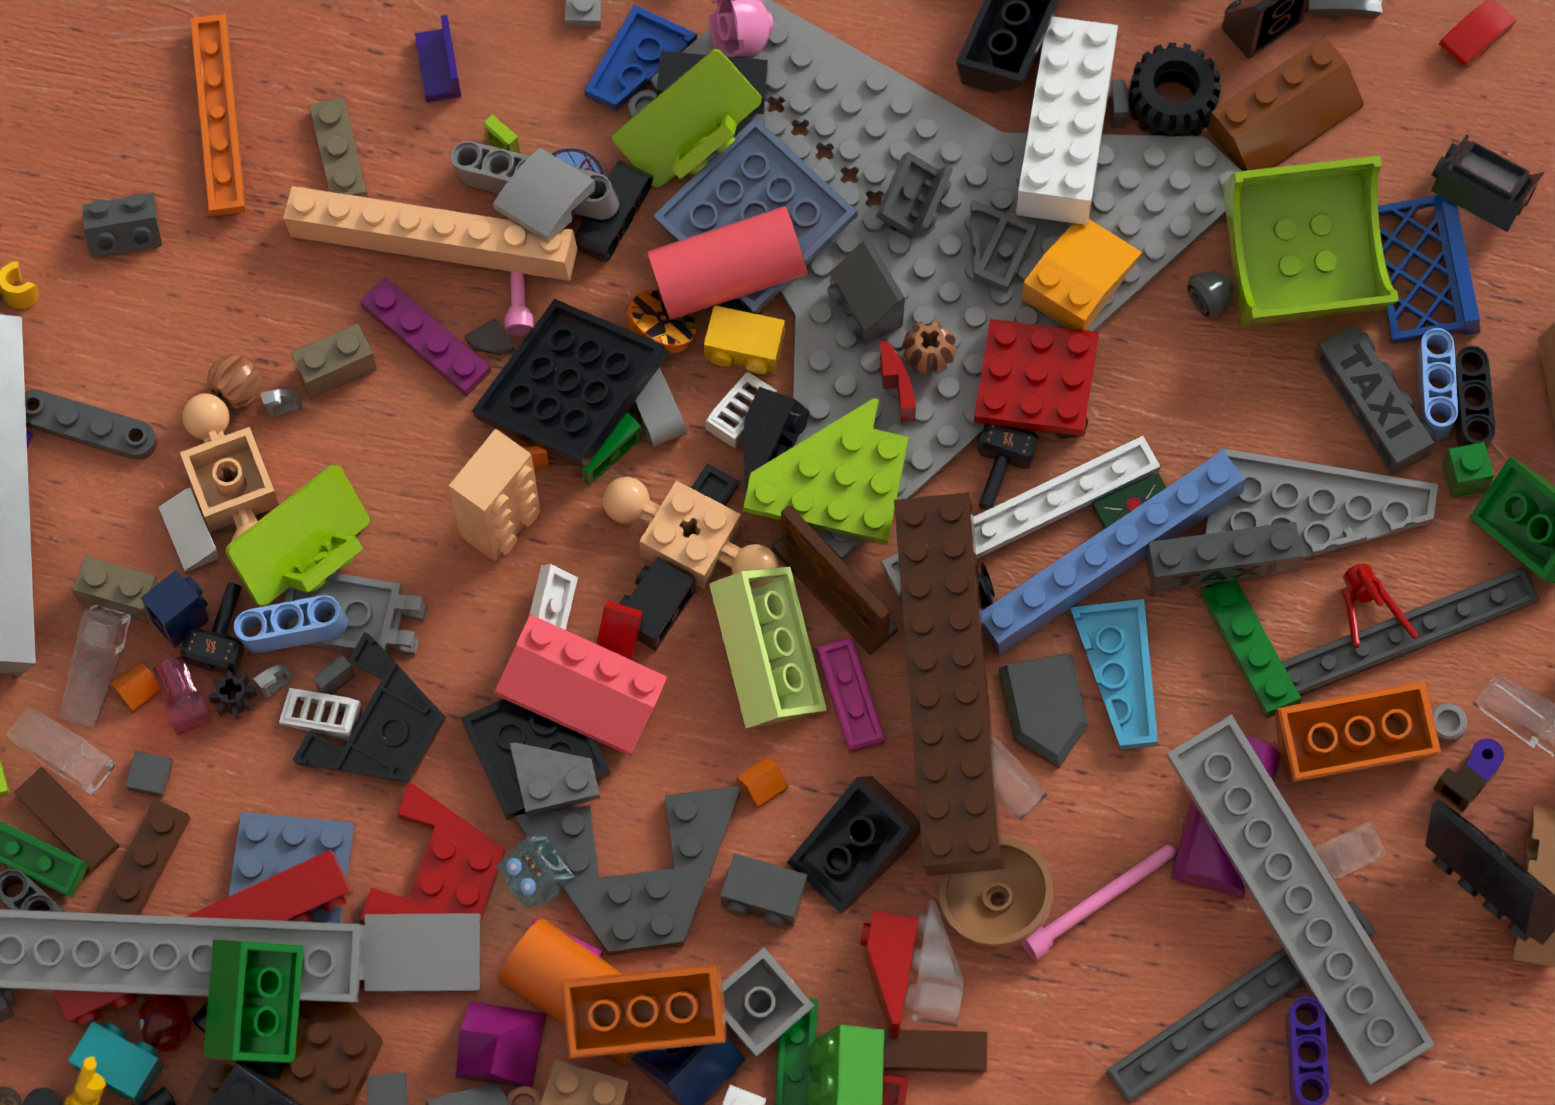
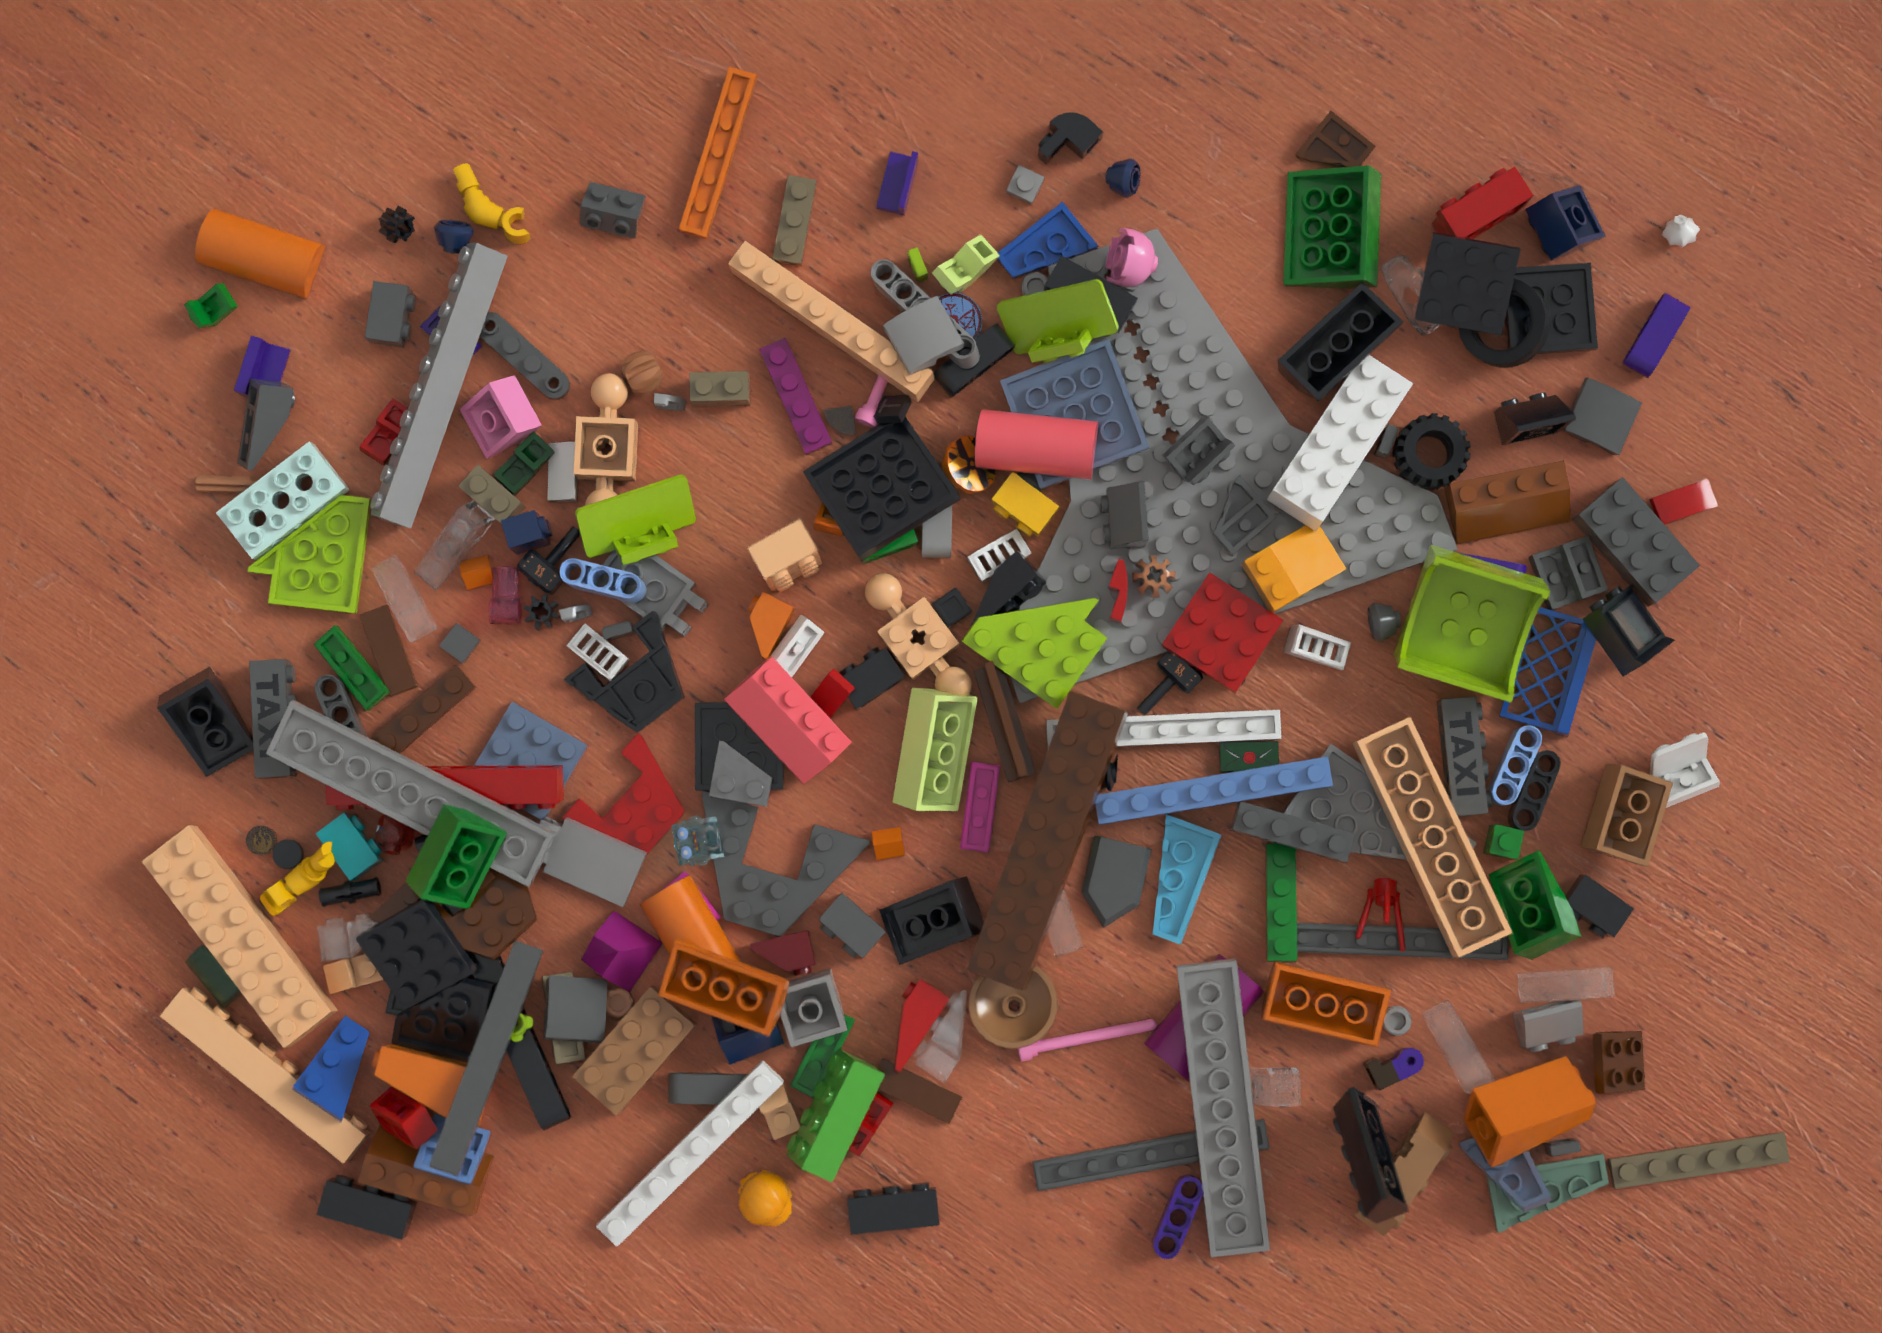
camera: 25 degrees right, 15 degrees up
none -> bright pink slope [460,375,542,459]
none -> dark green slope [493,431,555,497]
none -> orange slope [748,592,795,659]
none -> dark red slope [750,930,816,976]
none -> black tile [873,395,912,424]
none -> yellowish green brick [932,235,1000,294]
none -> white slope [1284,624,1351,670]
none -> light nougat brick [1352,717,1512,958]
none -> dark grey slope [1528,536,1608,610]
none -> dark grey brick [1572,477,1700,607]

